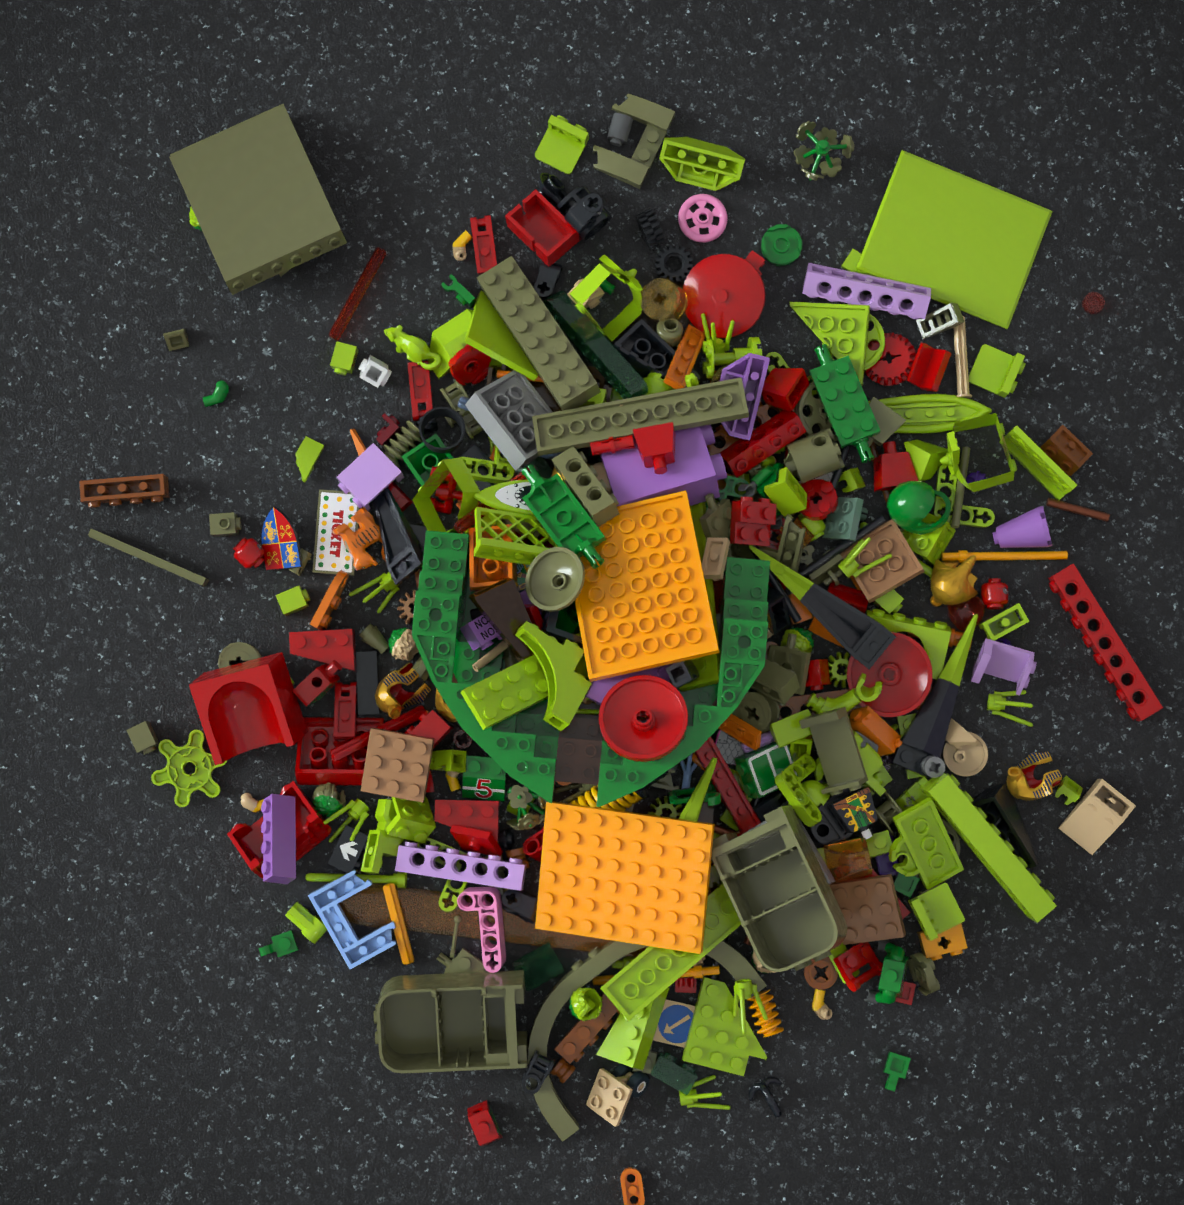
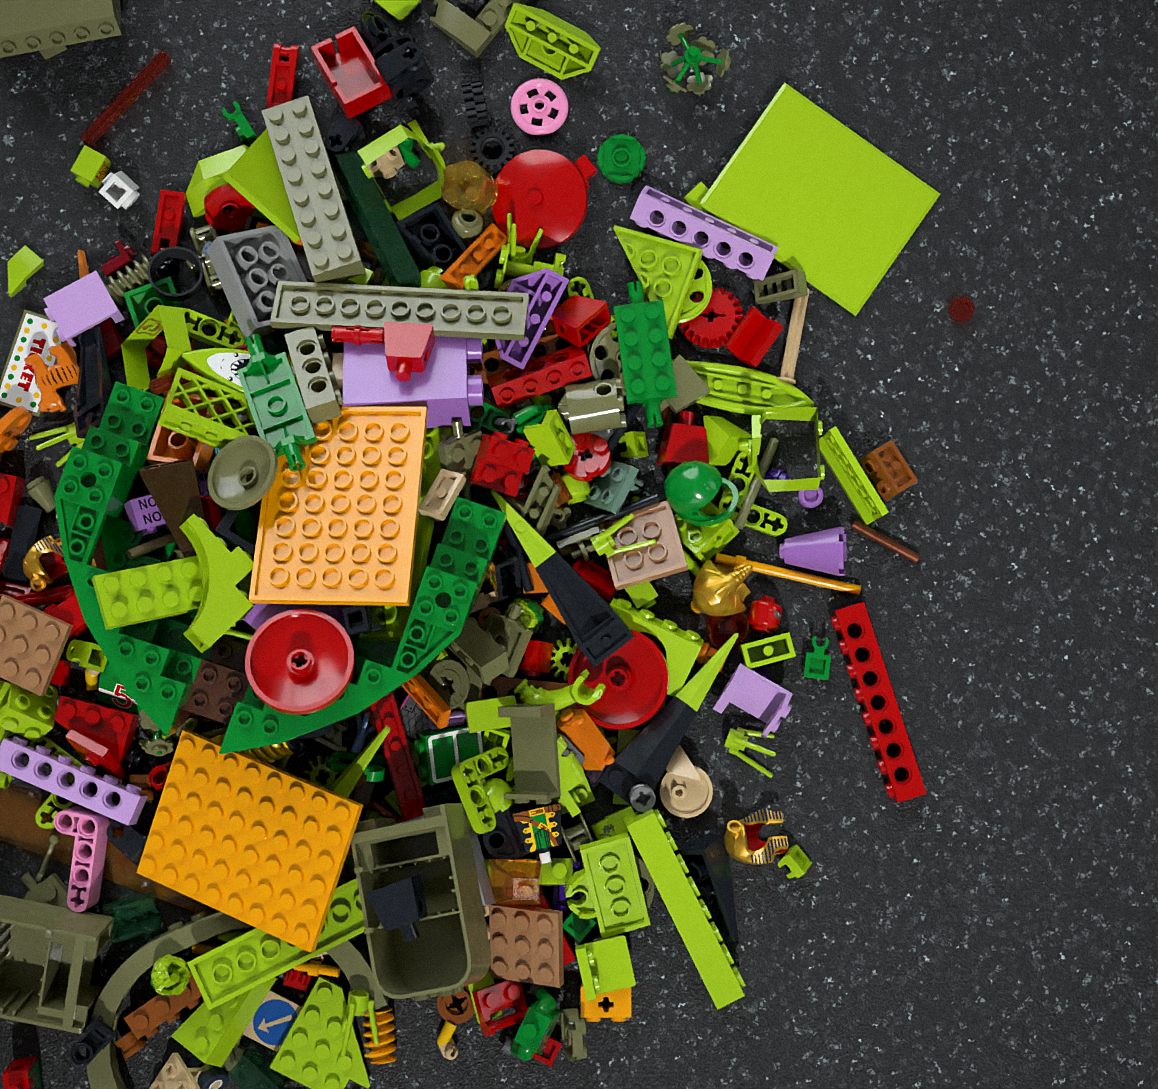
camera: 10 degrees right, 0 degrees up
lime animal [384,325,442,370] -> none
arm [452,230,473,261] -> none
lime bracket [969,344,1026,398] -> none
tan slope [1058,779,1136,855] -> none
none -> black torso [366,873,428,942]
none -> medium lavender tile [798,487,823,508]
none -> green plate [802,636,831,680]

